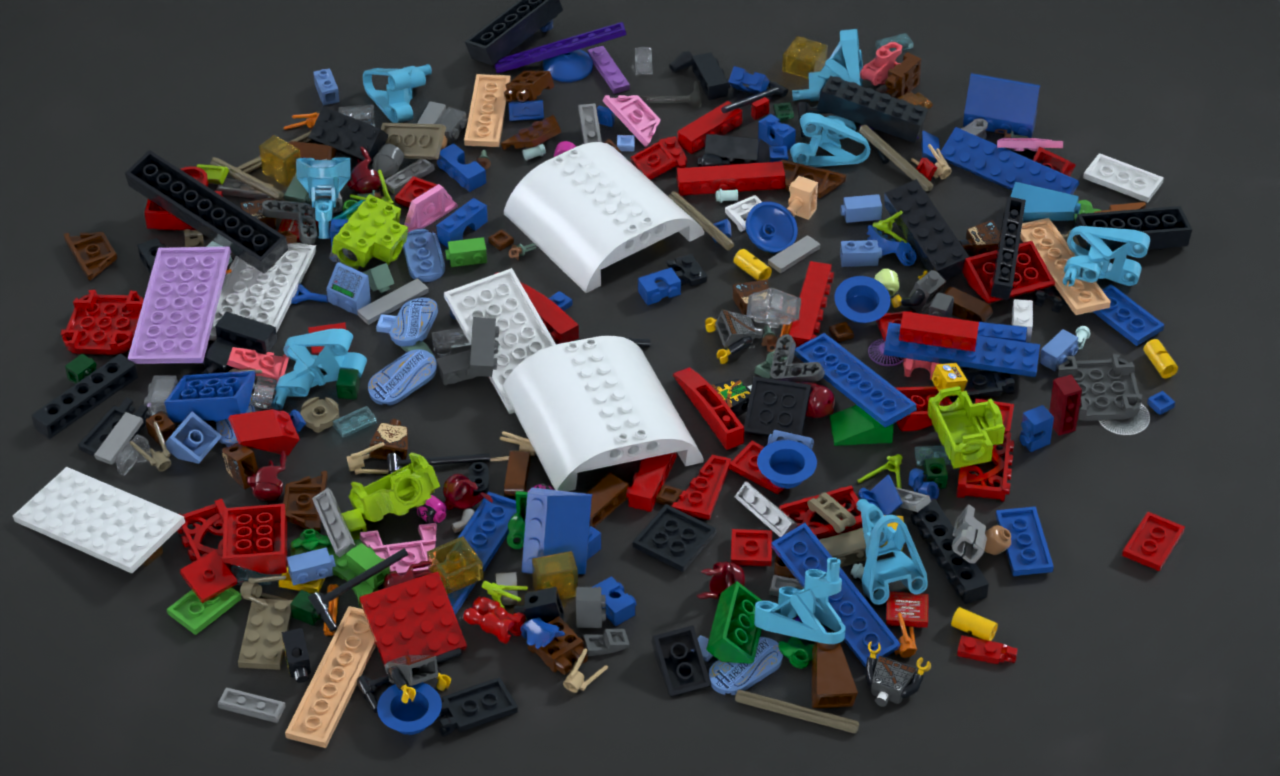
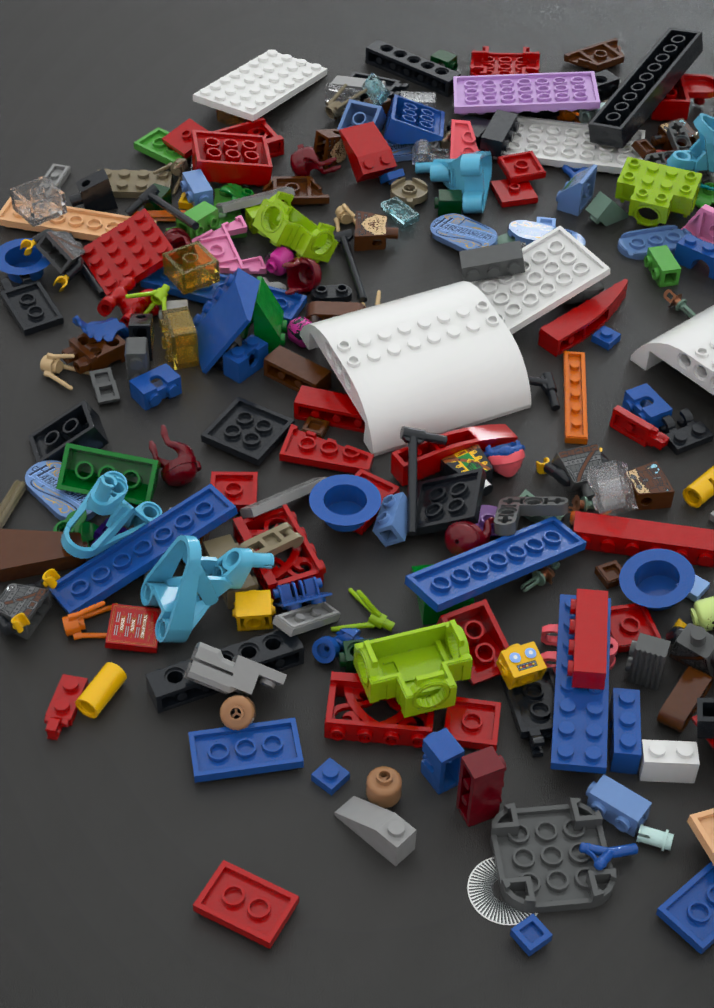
camera: 85 degrees right, 0 degrees up
light grey tile [357,278,429,325] -> none
reddish brown tile [488,229,514,251] -> none
yellow pin [1143,339,1178,378] -> none
none -> clear brick [10,176,67,227]
none -> blue plate [311,758,350,796]
none -> light grey slope [334,796,417,866]
none -> clear light blue plate [361,72,390,106]
none -> medium nougat head [366,766,402,808]
none -> black bar [400,426,447,536]
none -> coral hair [484,440,525,478]
none -> red tile [497,151,546,184]
none -> orange tile [563,351,588,445]
none -> blue piece [579,842,638,870]
none -> red hinge [609,405,669,450]

